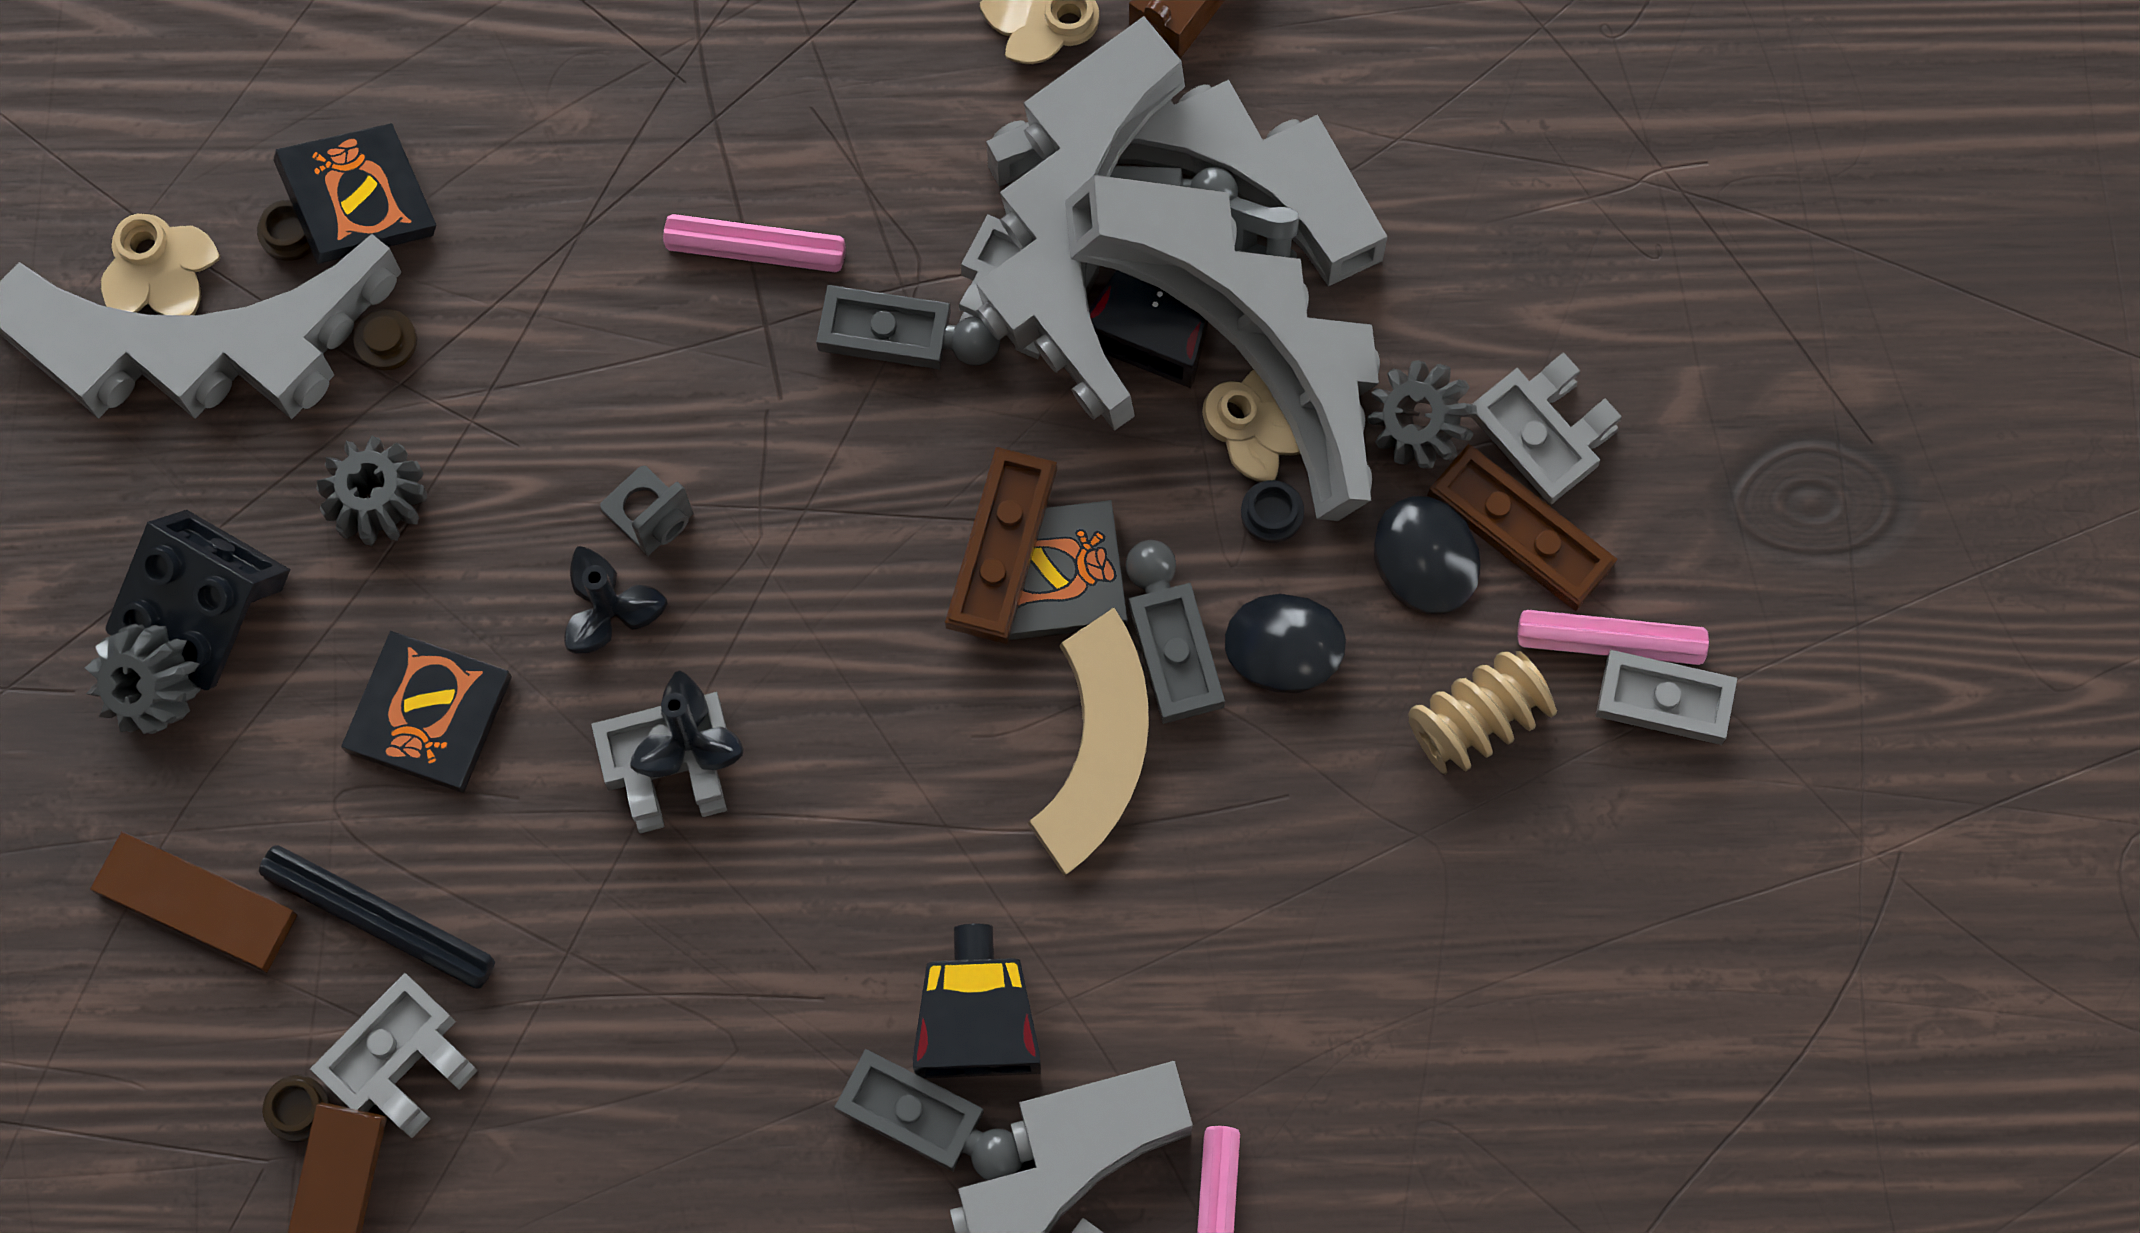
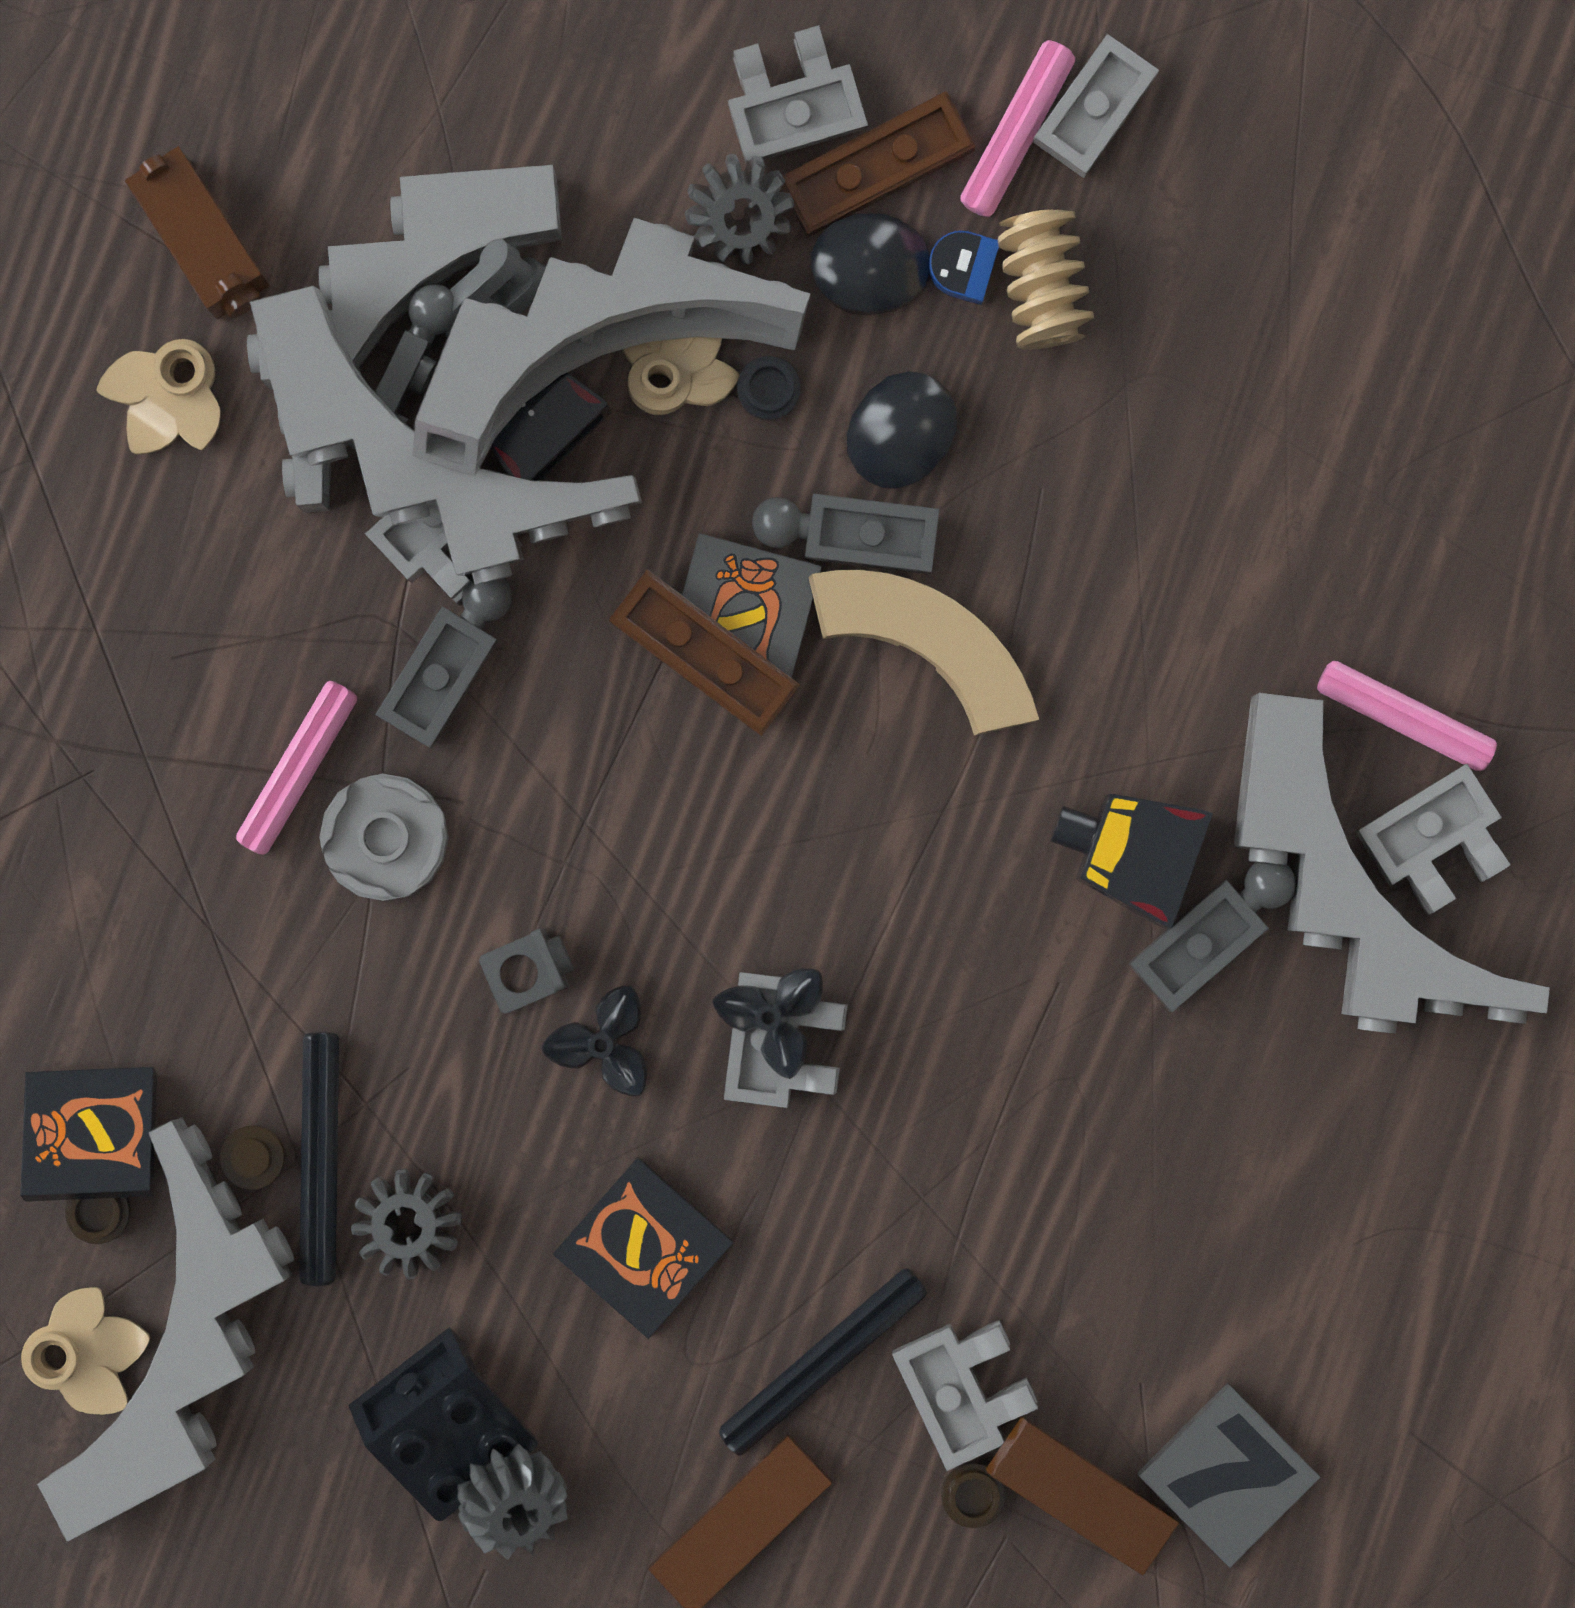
camera: 70 degrees left, 15 degrees up
none -> black axle [299,1032,339,1286]
none -> light grey tile [319,774,449,901]
none -> tile [929,231,999,305]

